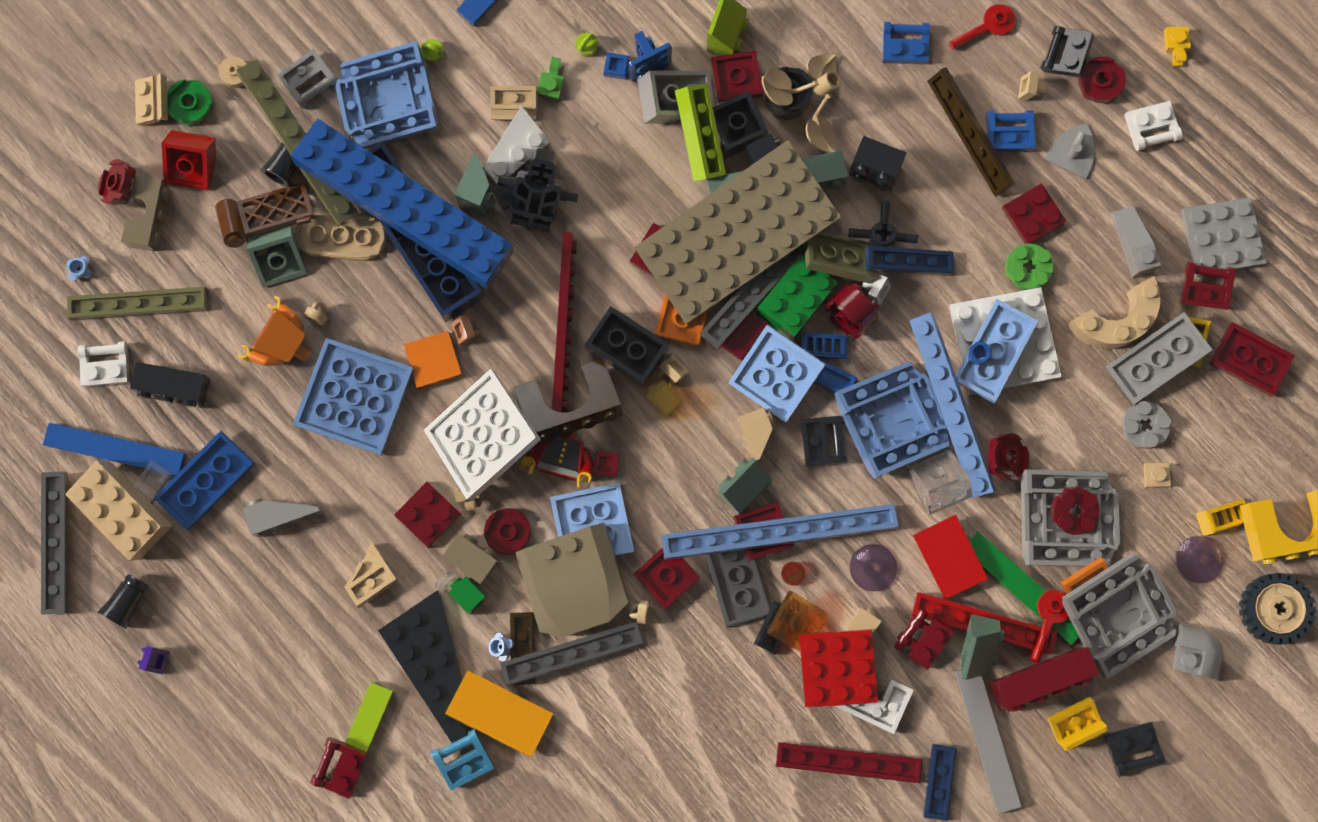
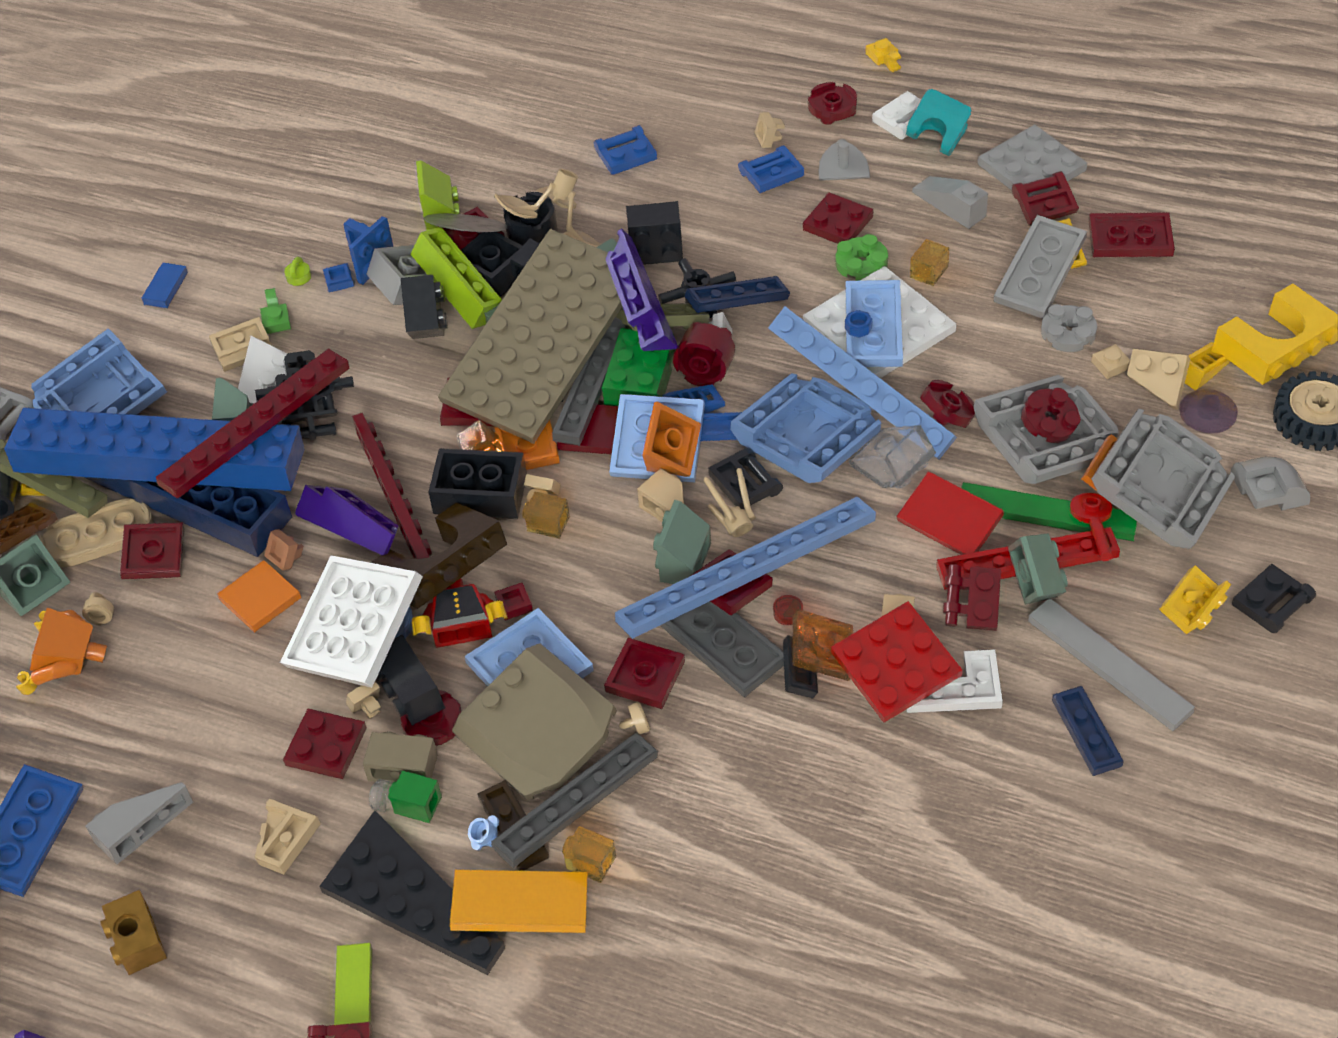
camera: 25 degrees left, 30 degrees down
medium blue plate [293,338,414,456] -> none
lime tile [421,39,444,63] -> none
dark azure plate [431,729,494,790] -> none
dark red tile [775,742,923,783] -> none
clear purple dish [849,544,897,592] -> none
dark brown tile [927,67,1015,197] -> none
red piece [949,4,1015,50] -> none
dark red brick [989,647,1099,712] -> none
plate [1040,26,1094,78] -> none
tan brick [1067,276,1160,349] -> none
none -> pearl gold brick [100,889,167,975]
none -> dark red tile [120,522,184,579]
none -> dark red plate [156,348,350,499]
none -> dark purple wedge [295,484,398,555]
none -> black brick [376,635,445,725]
none -> black brick [400,275,448,339]
none -> flat silver sticker [424,213,507,232]
none -> clear orange brick [457,420,504,452]
none -> clear yellow brick [562,826,616,883]
none -> dark purple wedge [605,228,678,351]
none -> orange slope [642,401,701,477]
none -> tan plant [704,468,756,537]
none -> teal piece [906,89,972,156]
none -> clear yellow brick [910,239,949,286]
none -> tan wing [1127,349,1190,410]

